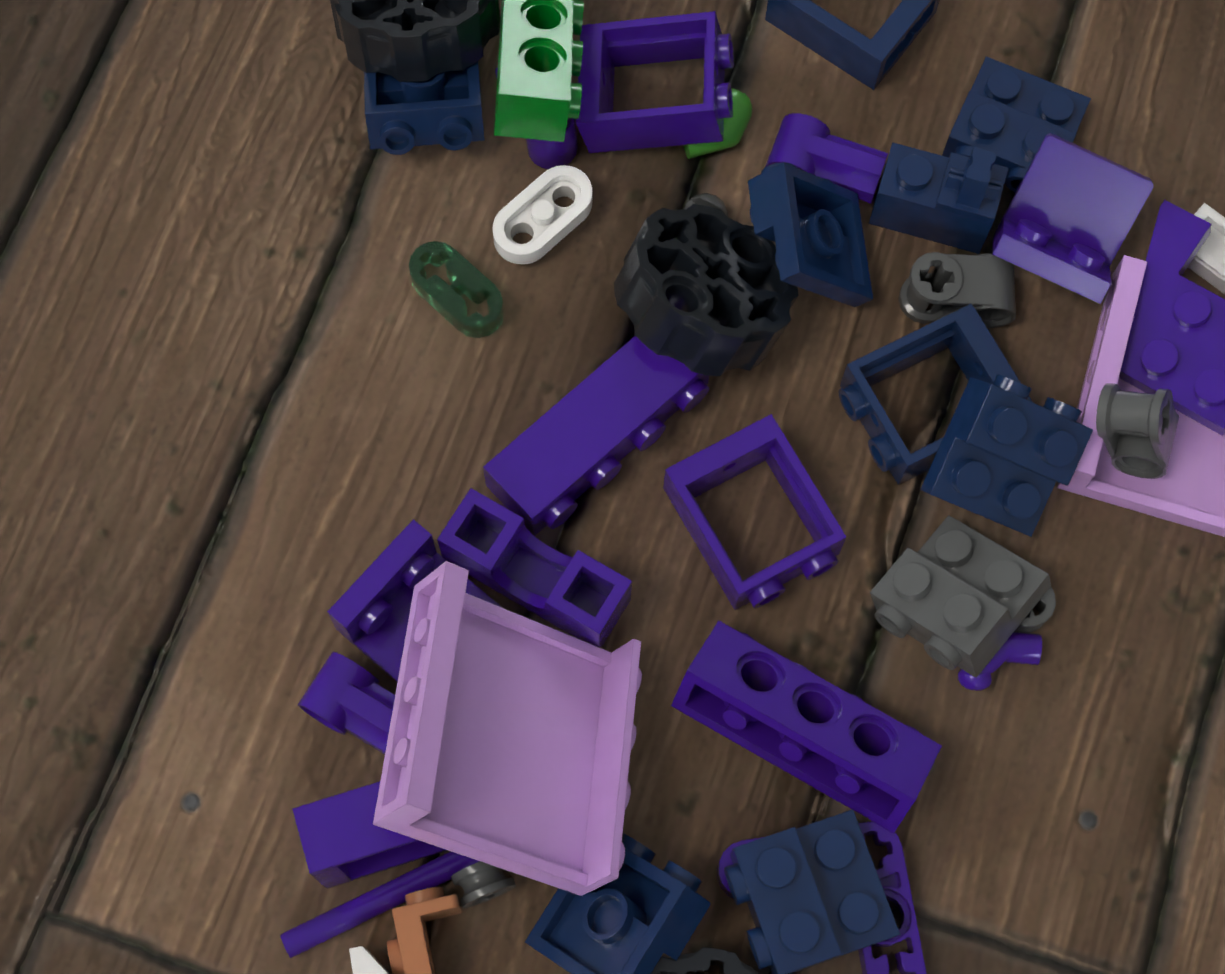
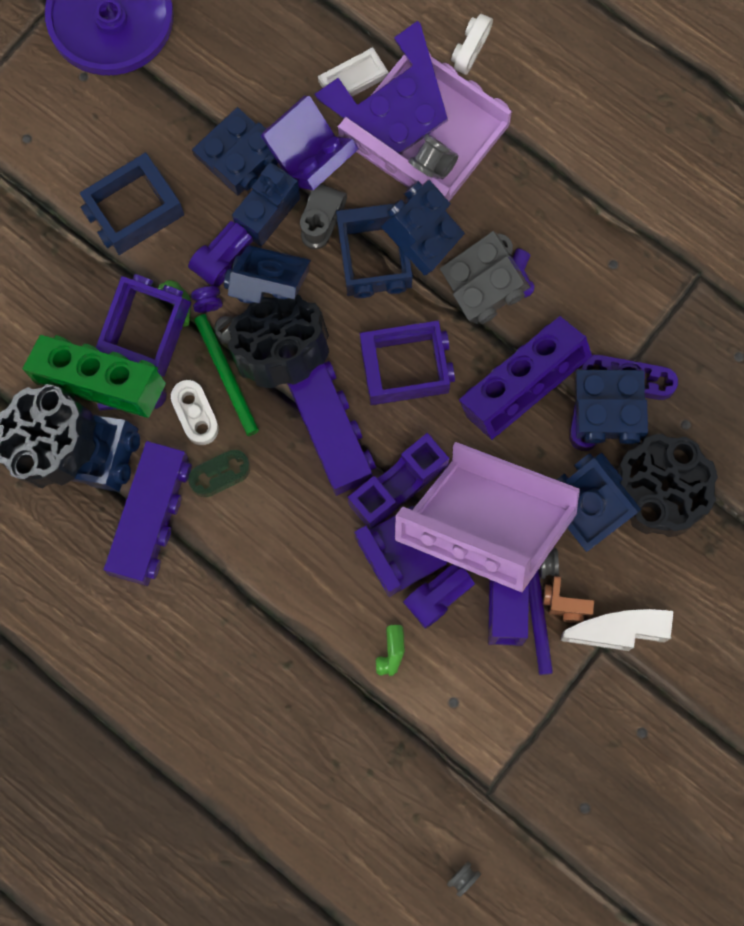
camera: 65 degrees left, 5 degrees up
none -> dark purple brick [104,441,192,586]
none -> dark purple bush [191,286,223,313]
none -> green bar [194,314,259,436]
none -> bright green arm [376,625,405,677]

